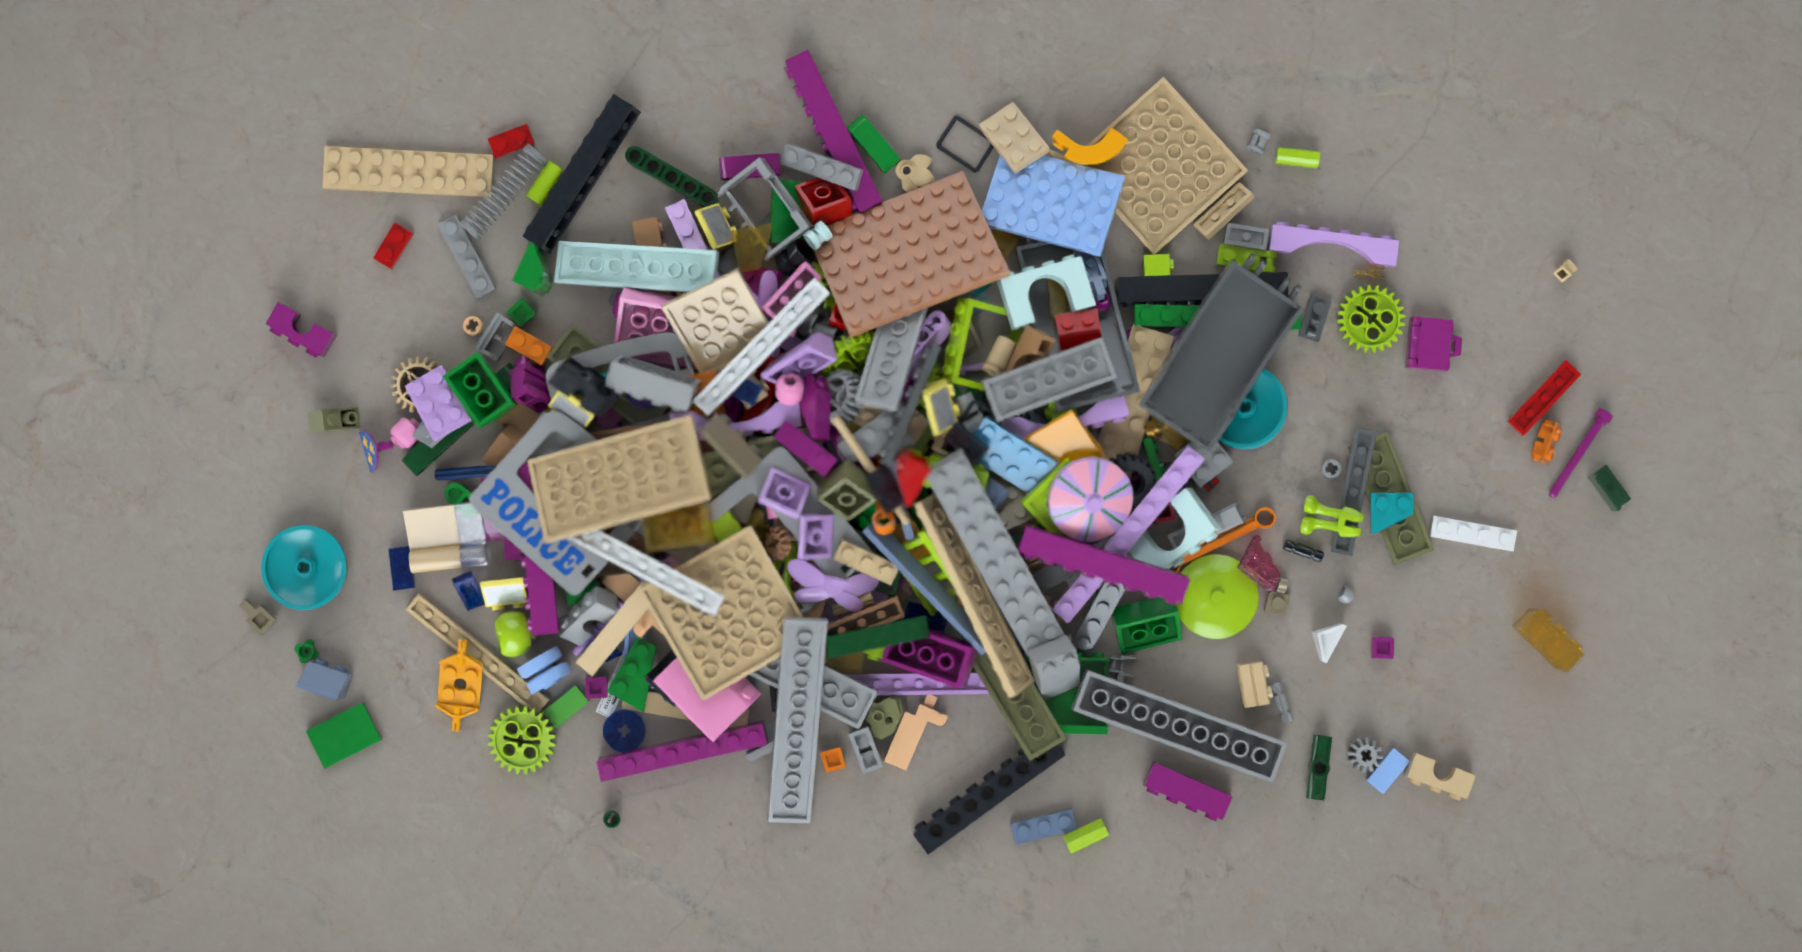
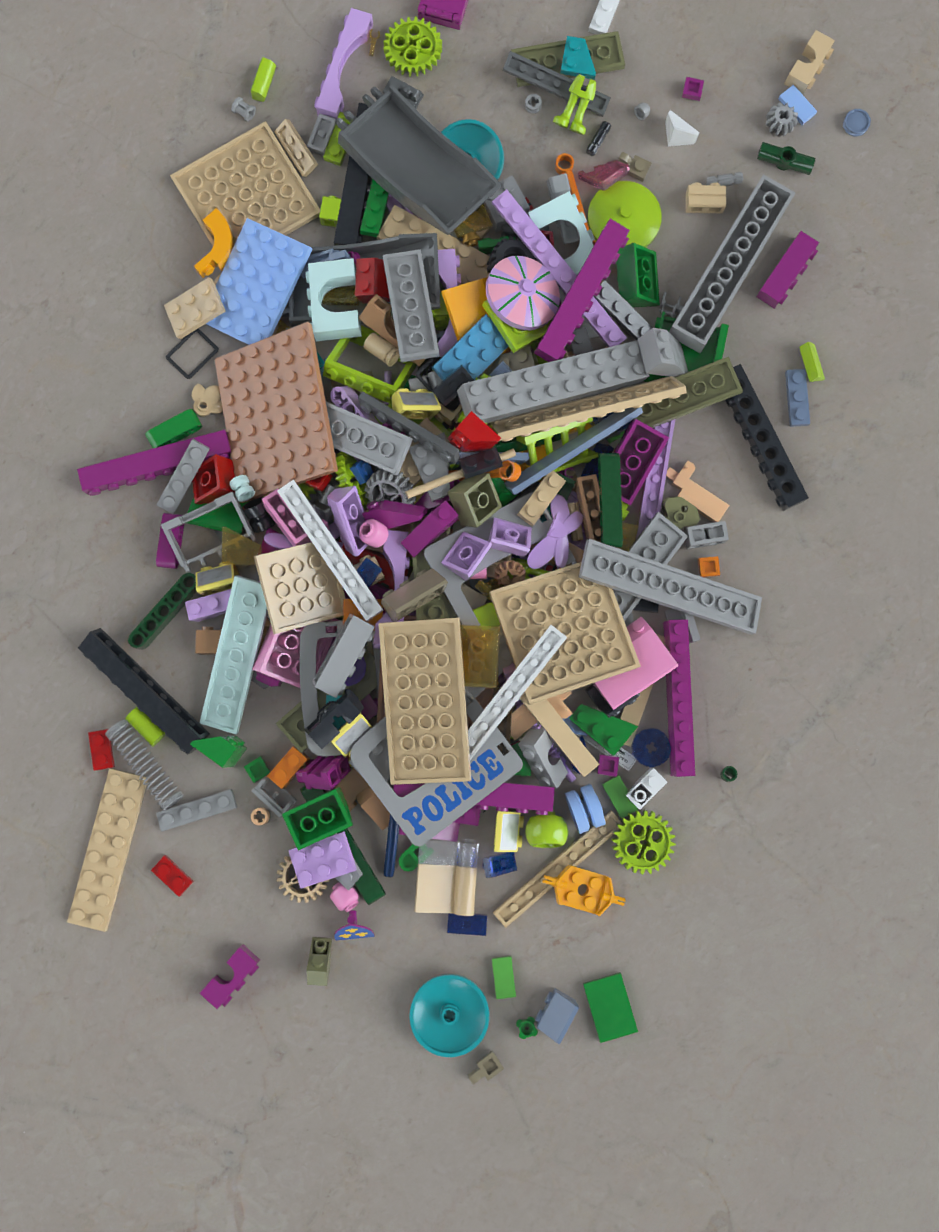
camera: 80 degrees left, 5 degrees down
none -> blue plate [350,459,374,485]
none -> bright green tile [492,956,516,999]
none -> white slope [626,768,667,810]
none -> sand blue piece [843,109,871,137]

